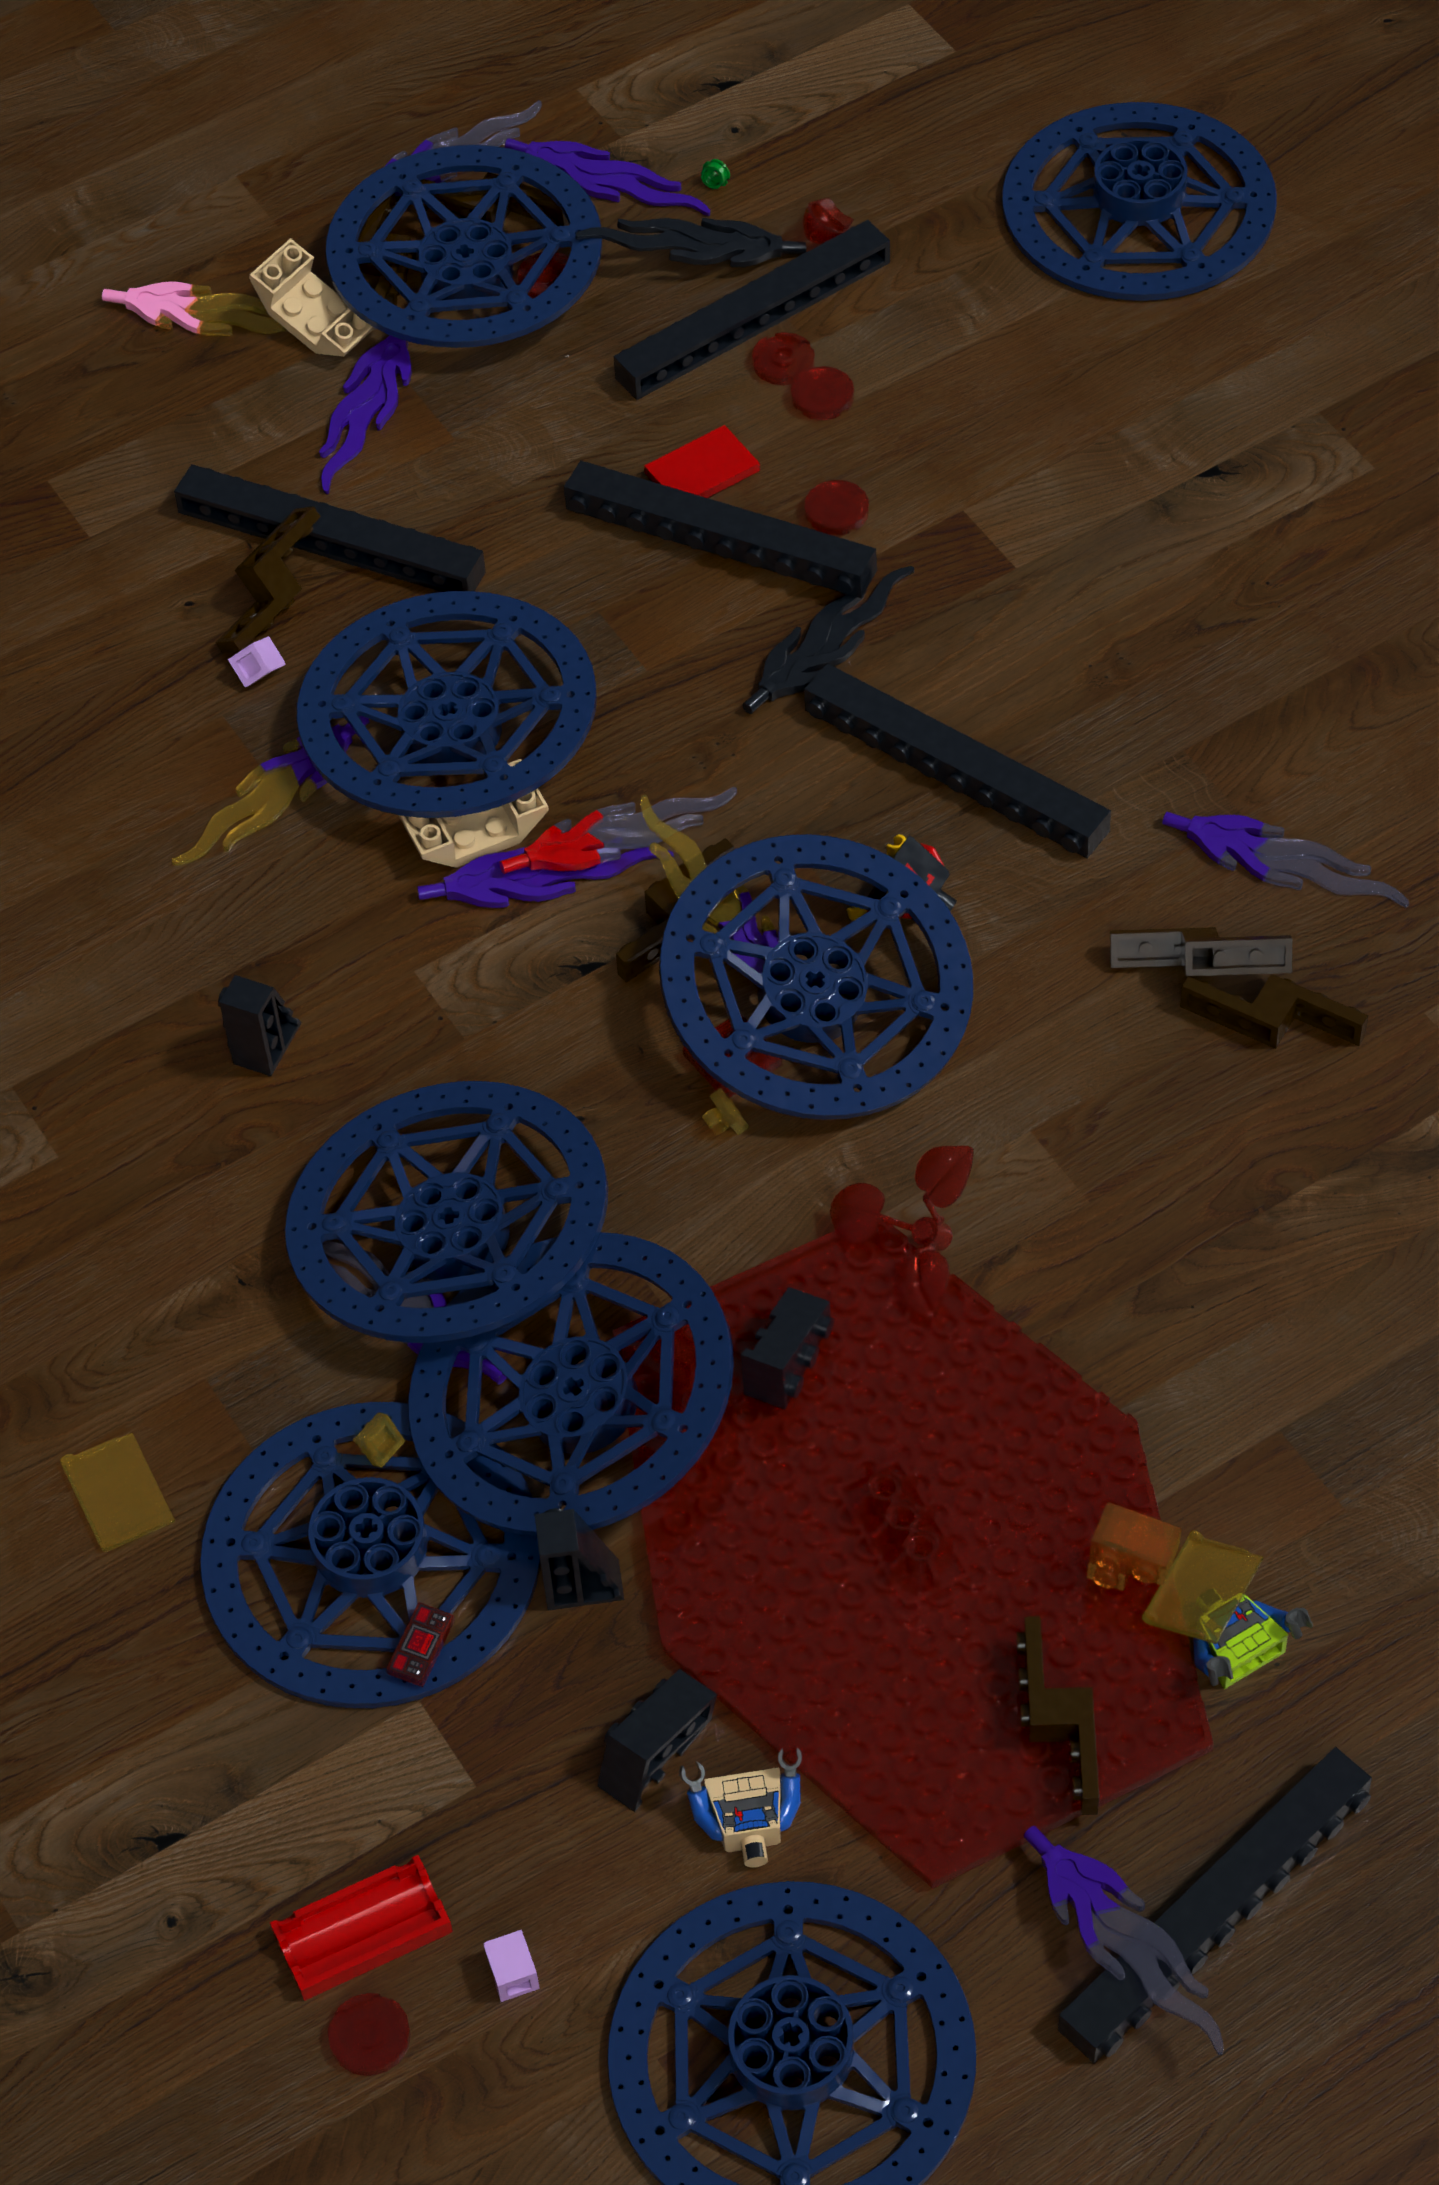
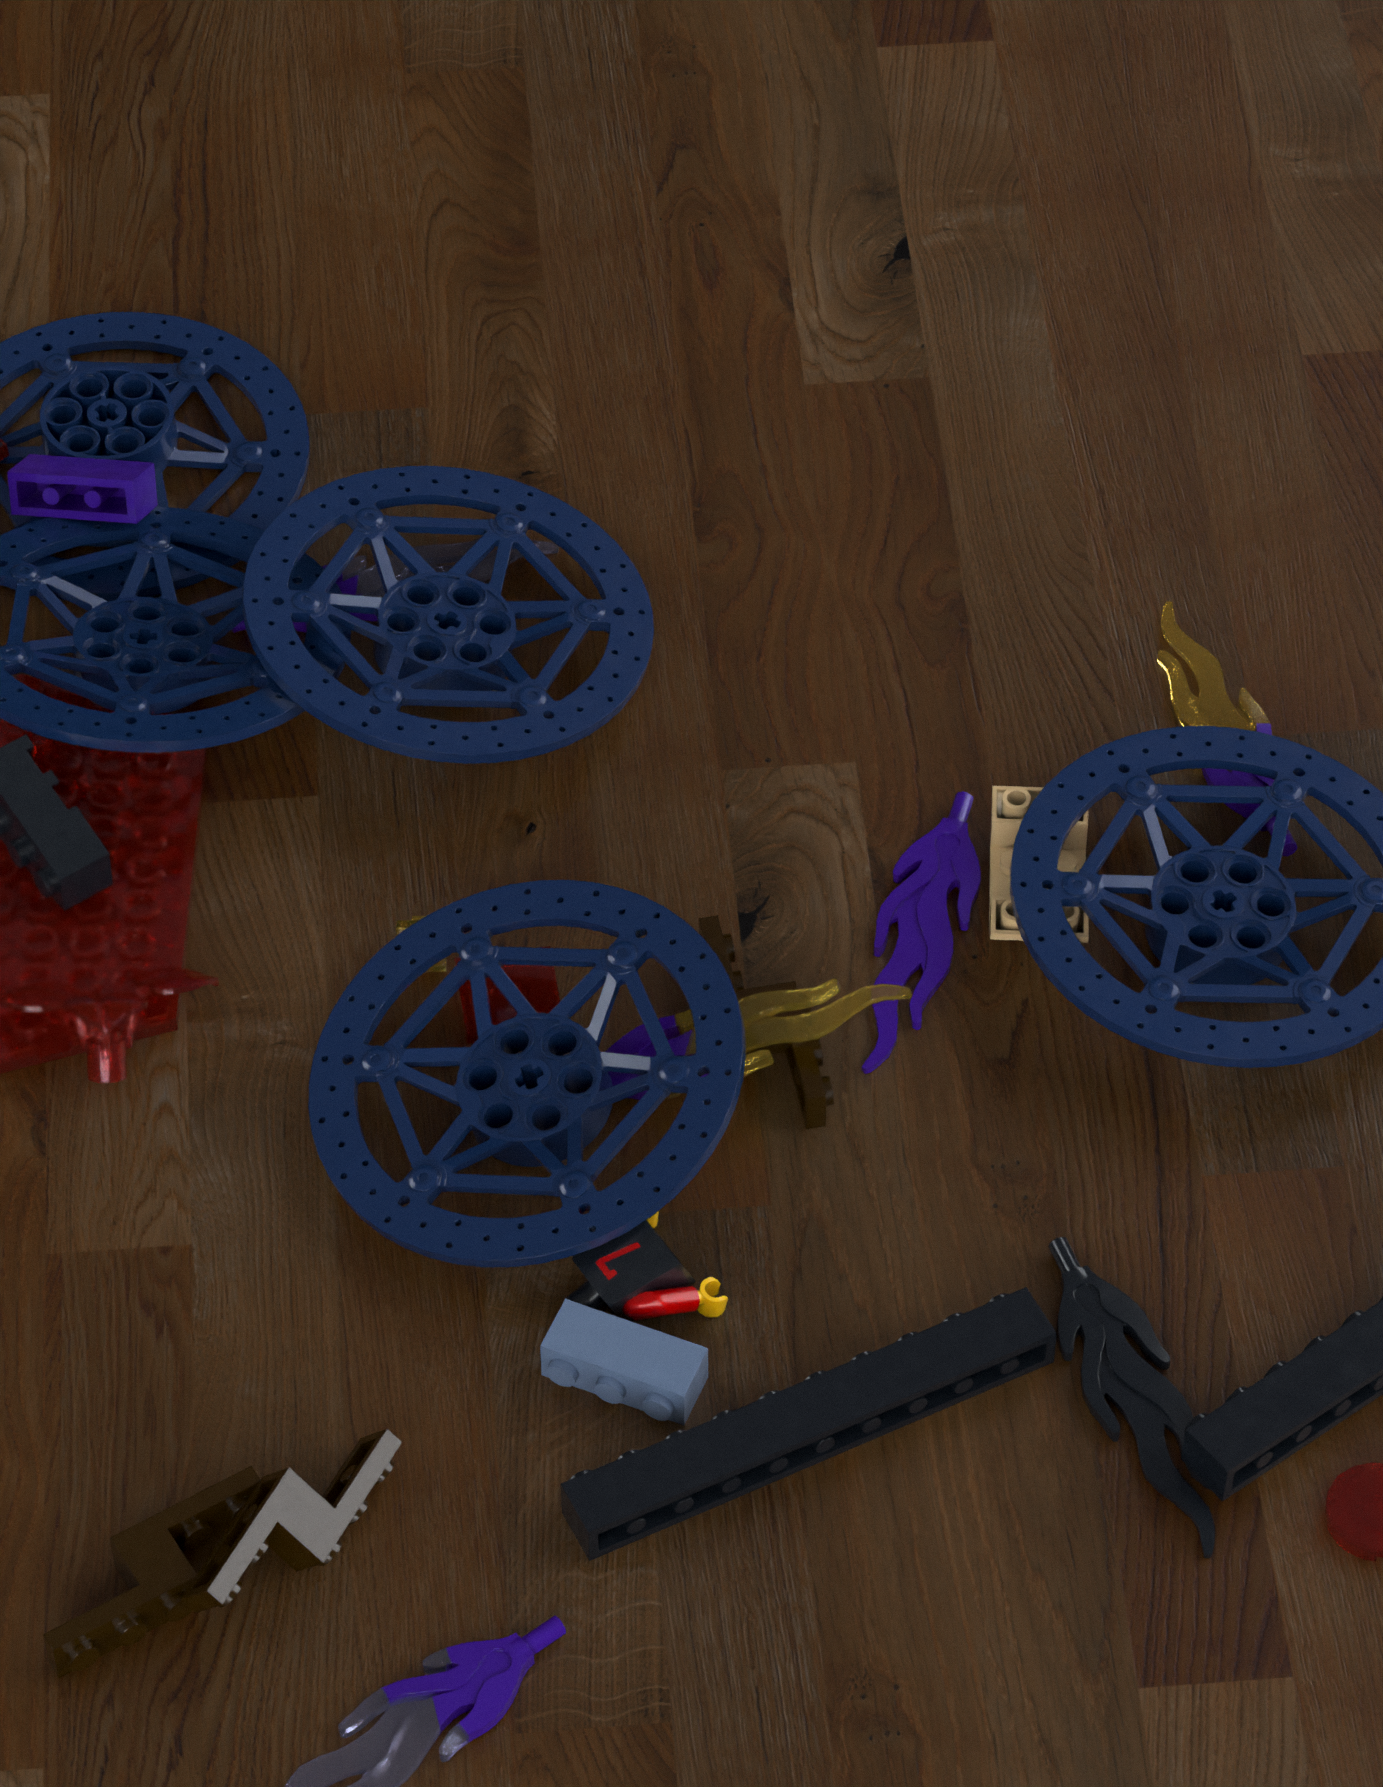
camera: 115 degrees right, 5 degrees down
clear yellow piece [60,1433,175,1552] -> none
black wedge [218,975,302,1076] -> none
clear yellow tile [353,1412,405,1468] -> none
piece [499,787,737,874] -> none
none -> dark purple brick [7,454,158,524]
none -> sand blue brick [540,1299,708,1425]

